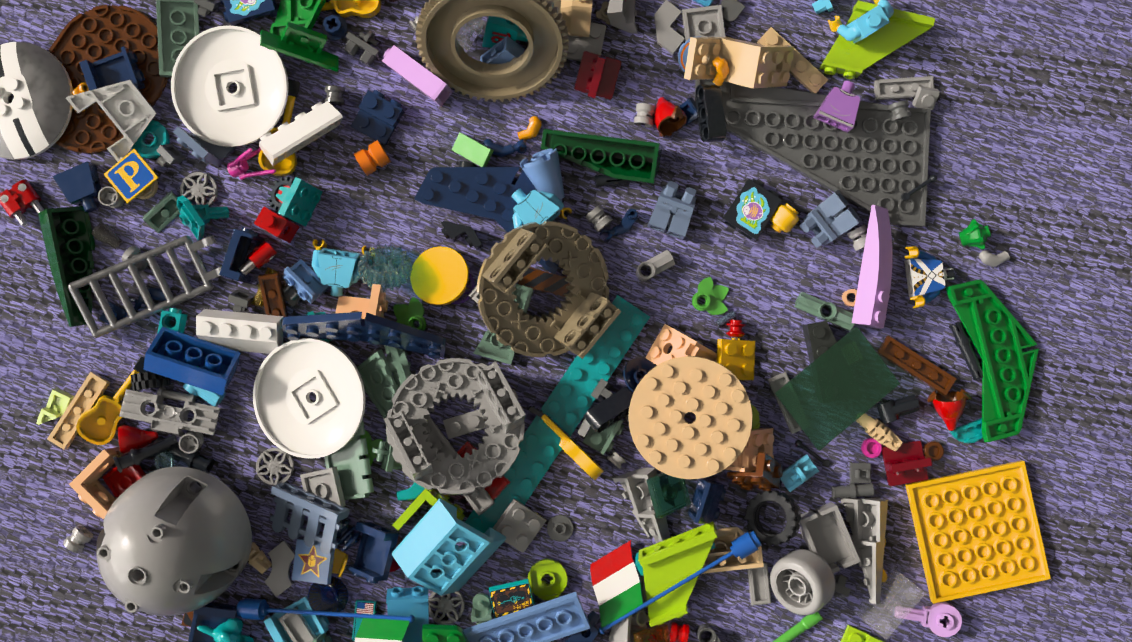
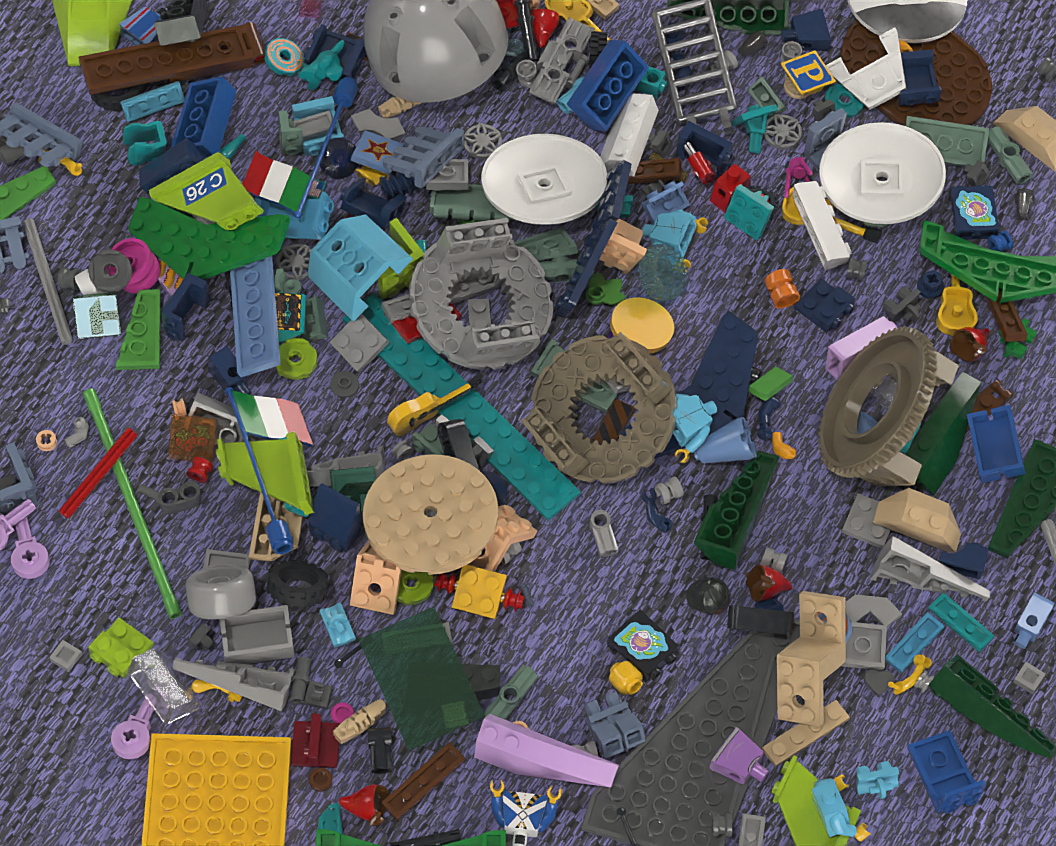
camera: 100 degrees right, 25 degrees down
green bracket [260,22,339,72] -> none
black slope [441,221,483,250] -> none
dark red bracket [574,51,622,99] -> none
sand blue hips [647,181,696,240] -> none
bright green plate [692,277,729,315] -> none
light orange arm [712,56,729,86] -> none
reddish brown bracket [727,453,783,491] -> none
none -> sand green slope [302,296,329,341]
none -> pearl dark grey piece [686,577,729,614]

